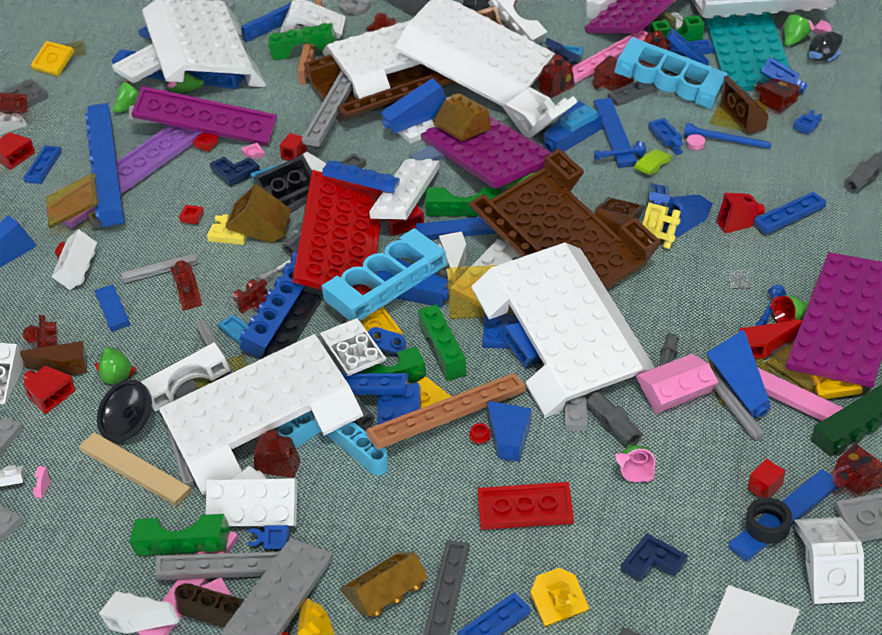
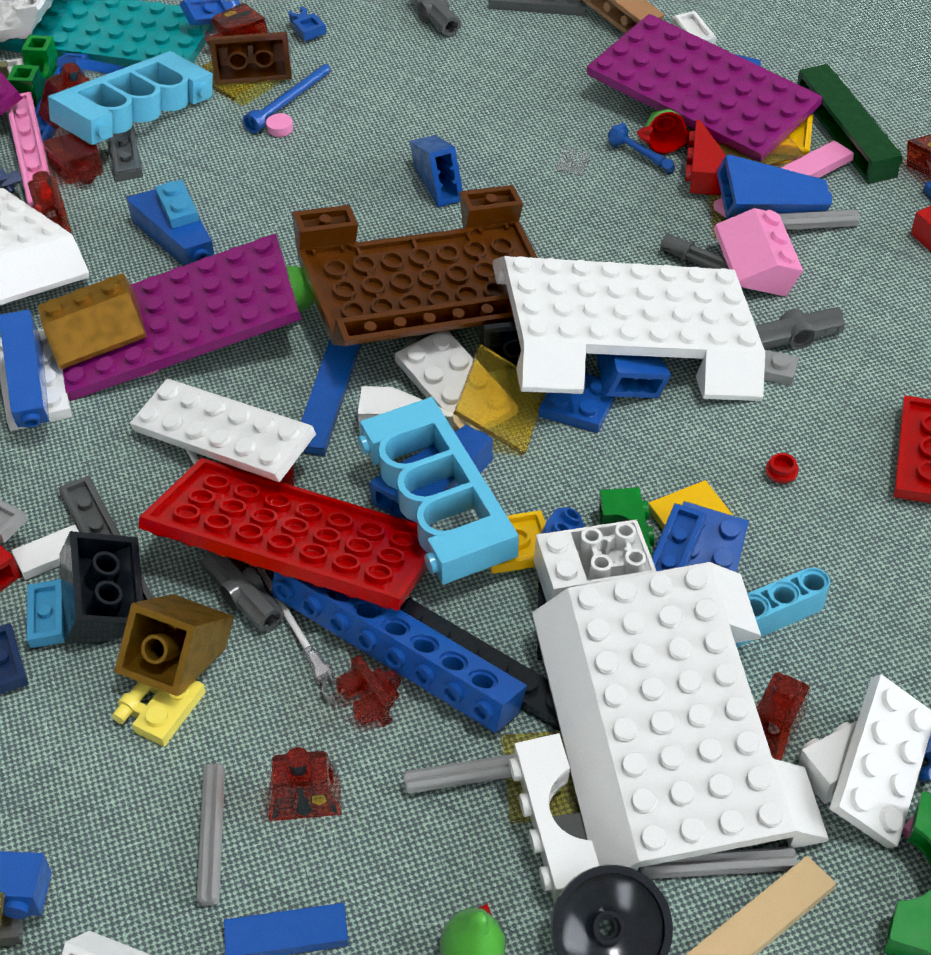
camera: 75 degrees left, 5 degrees up
red plate [179,205,204,224] -> none
dark azure tile [217,314,249,345] -> none
blue plate [322,160,400,193] -> none
nougat plate [366,373,526,450] -> none
sand blue tile [410,146,446,161] -> none
green arch [418,304,467,381] -> none
green arch [425,187,502,217] -> none
blue slope [488,401,532,462] -> none
white bracket [502,87,578,138] -> none
blue tile [594,98,636,168] -> none
blue piece [594,140,646,160] -> none
reddish brown slope [594,197,645,236] -> none
bright pink hat [615,444,655,482] -> none
lime slope [634,149,672,175] -> none
light yellow plate [643,202,681,249] -> none
blue plate [648,118,683,155] -> none
blue plate [649,183,670,205] -> none
red torso [716,193,765,234] -> none
blue plate [754,191,826,235] -> none

